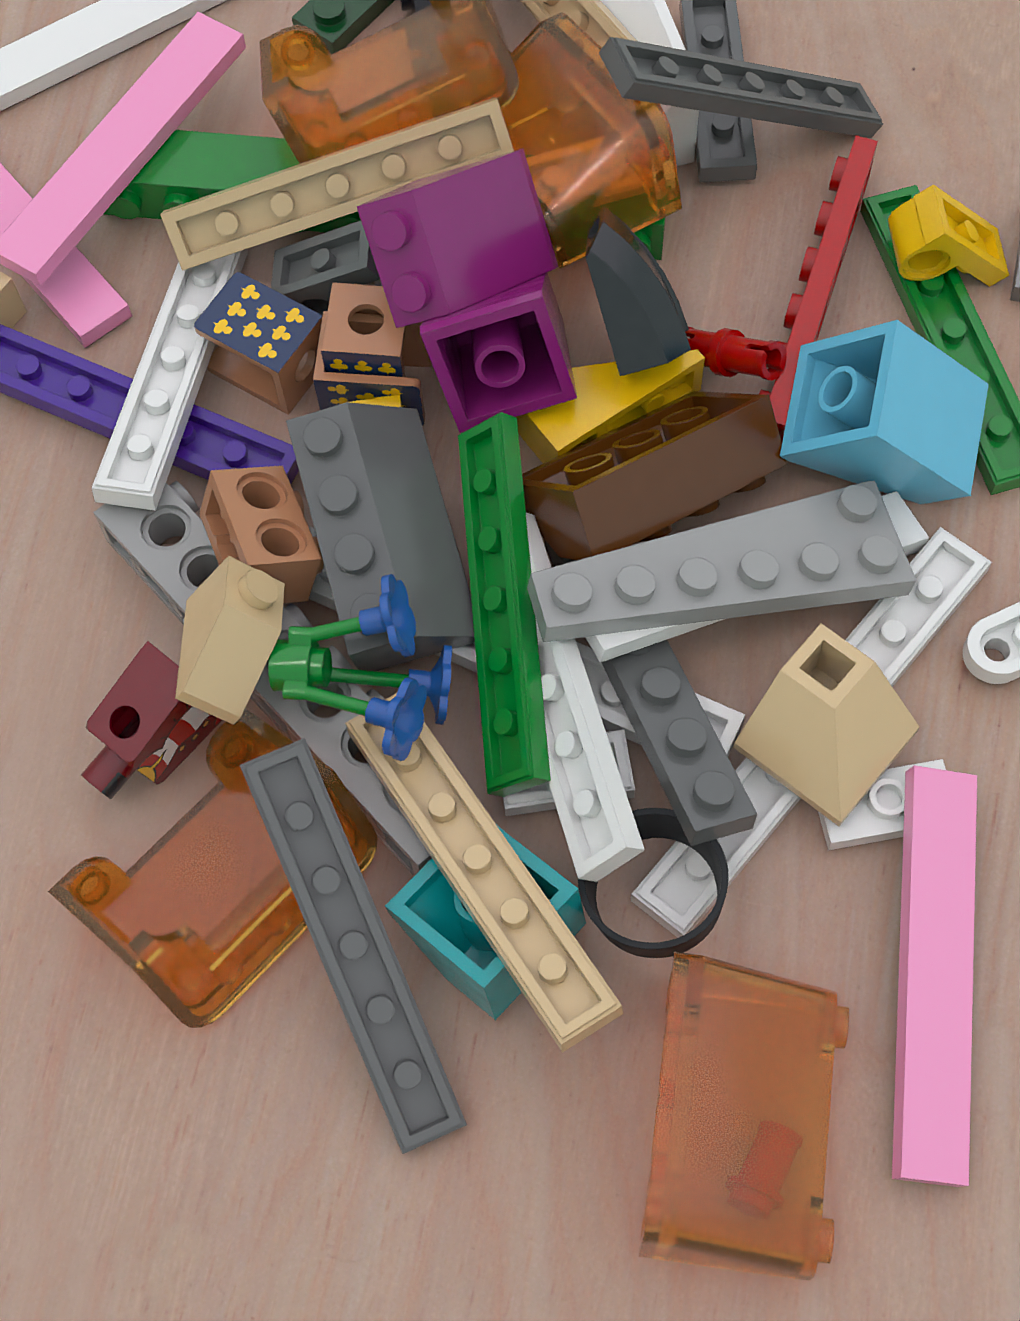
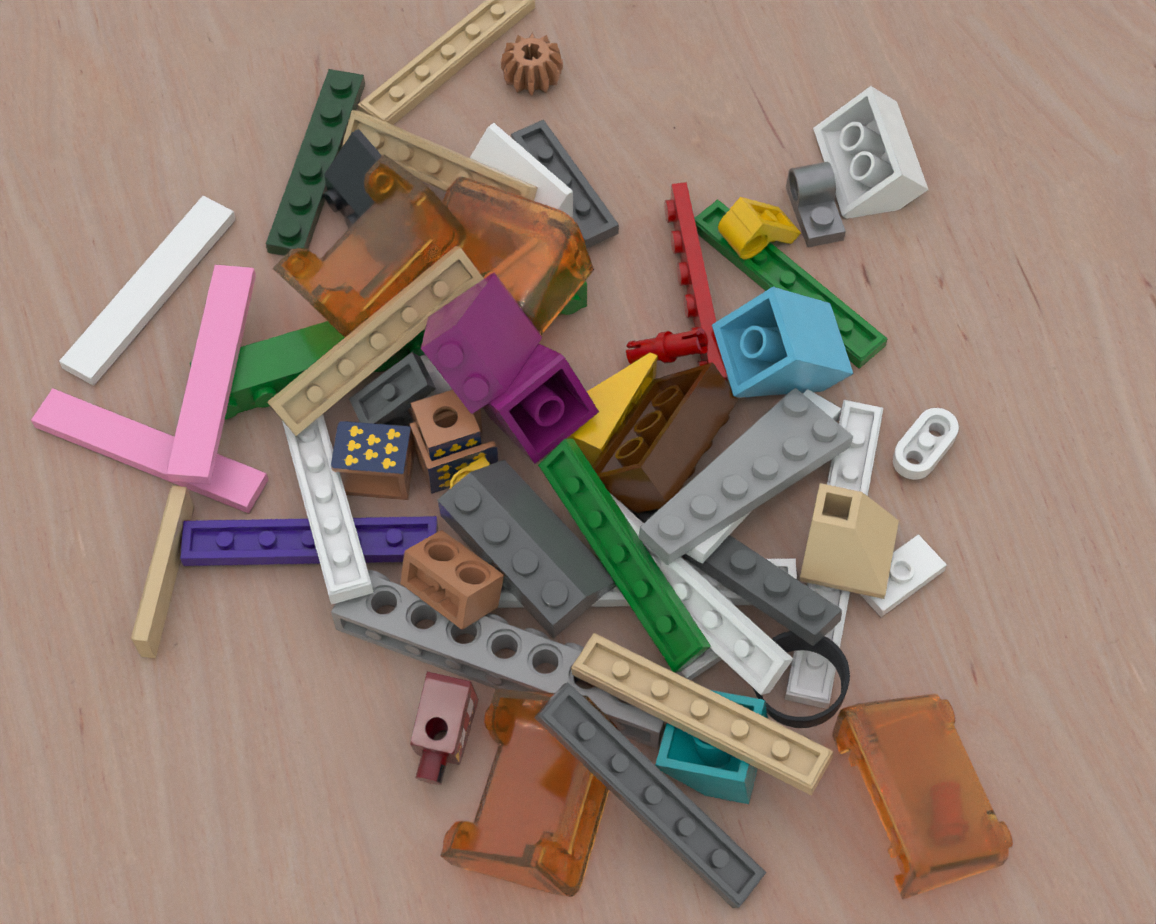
camera: 30 degrees left, 5 degrees down
tan slope [175,556,285,725] -> none
plant [268,574,452,761] -> none
black slope [586,206,691,376] -> none
dark grey tile [599,37,883,138] -> none
bright pink tile [892,765,977,1187] -> none

